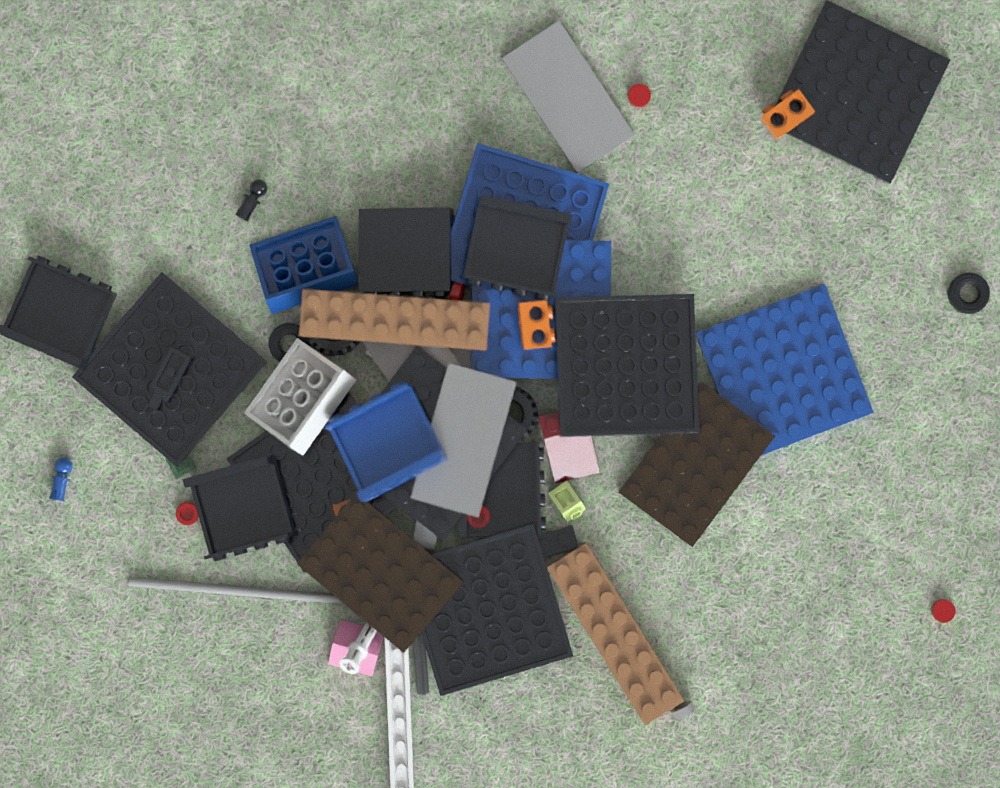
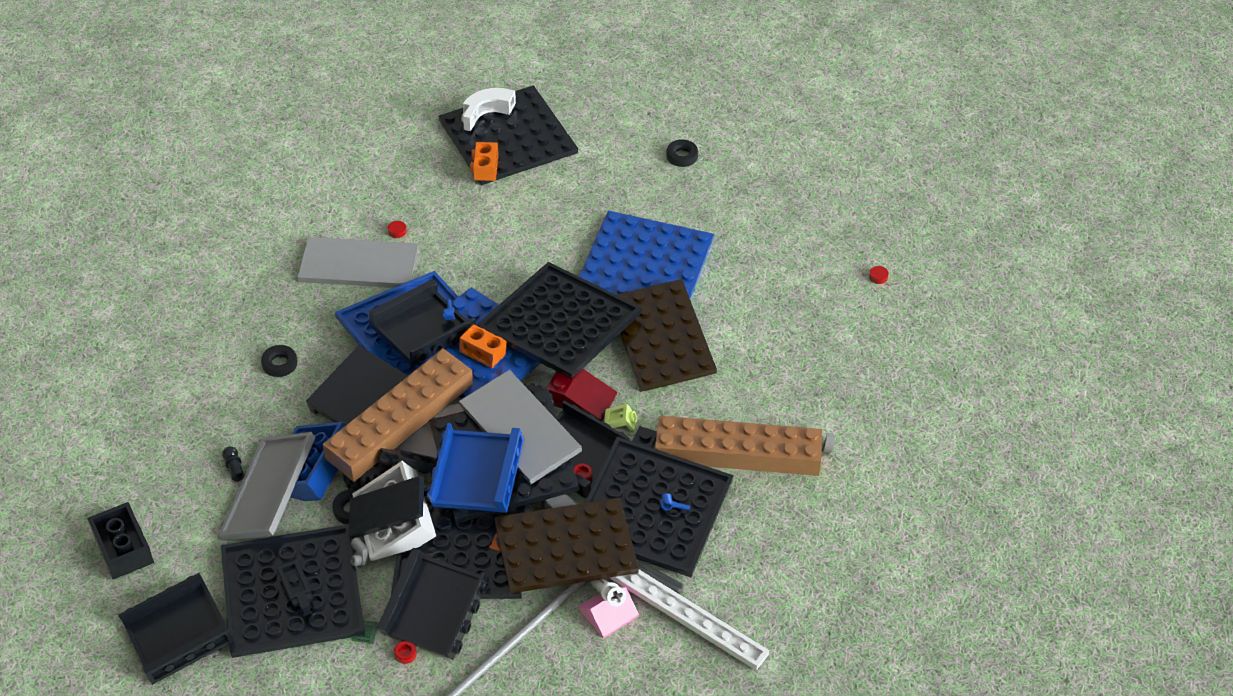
camera: 50 degrees left, 40 degrees down
none -> black brick [87,502,154,580]
none -> light grey tile [218,432,315,541]
none -> black tyre [261,345,298,377]
none -> black tile [348,476,424,539]
none -> light grey arm [350,538,368,567]
none -> black hinge [378,448,437,474]
none -> blue hand [442,299,455,321]
none -> white arch [461,88,516,131]
none -> blue hand [660,494,690,511]

